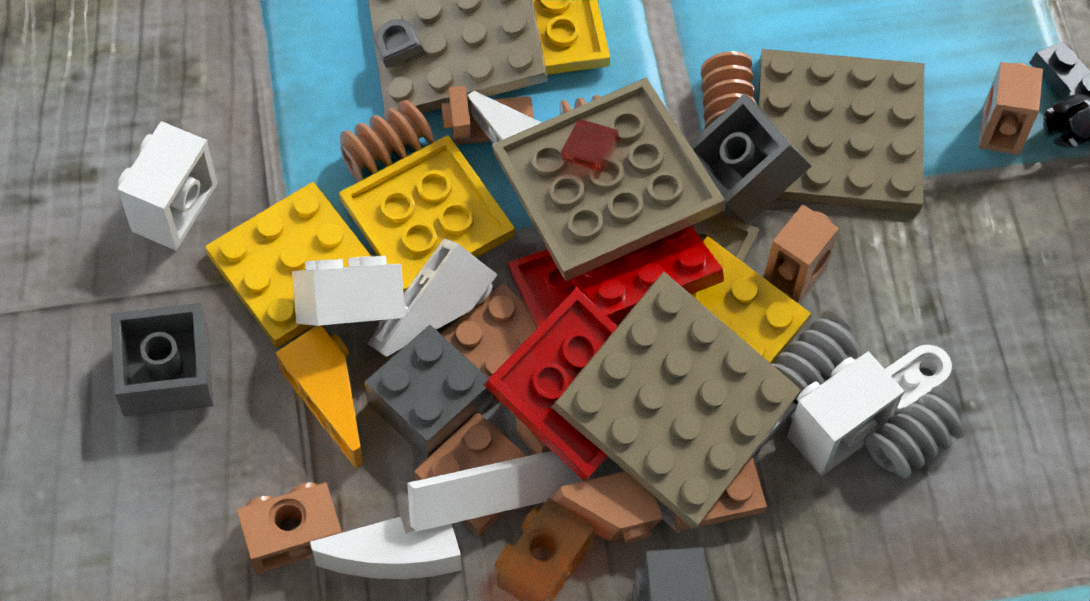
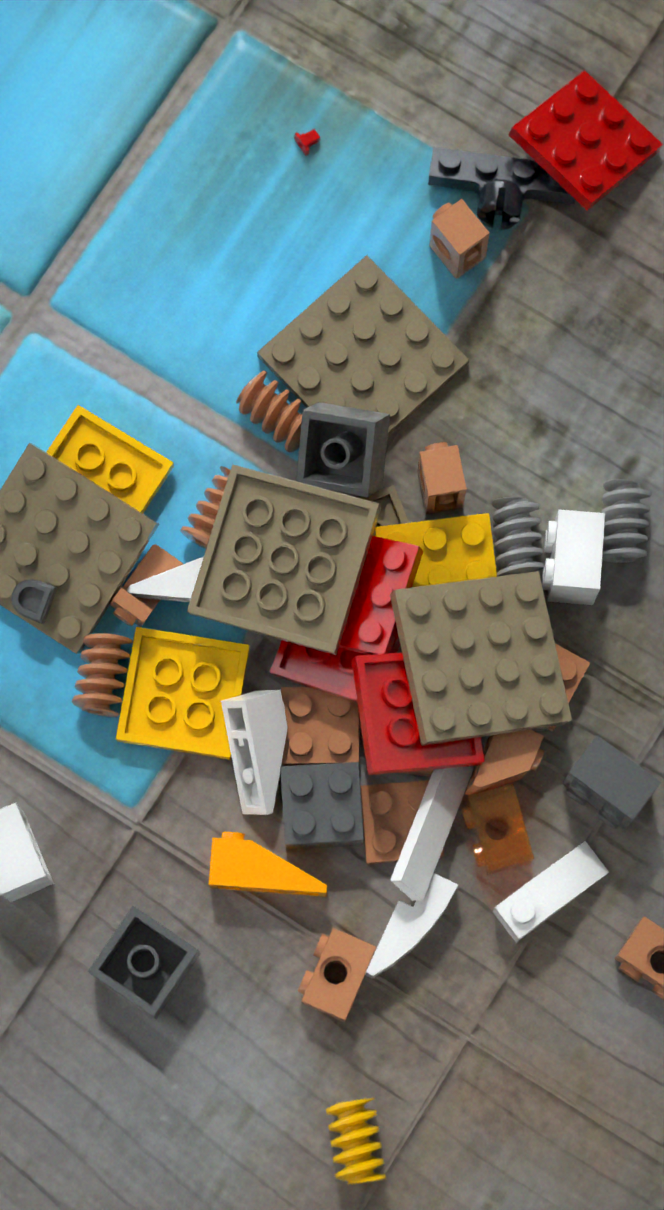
camera: 45 degrees left, 15 degrees up
yellow plate [205,182,371,348] -> none
white brick [292,256,405,326] -> none
clear red tile [561,118,620,172] -> none
white plate [885,345,952,415] -> none

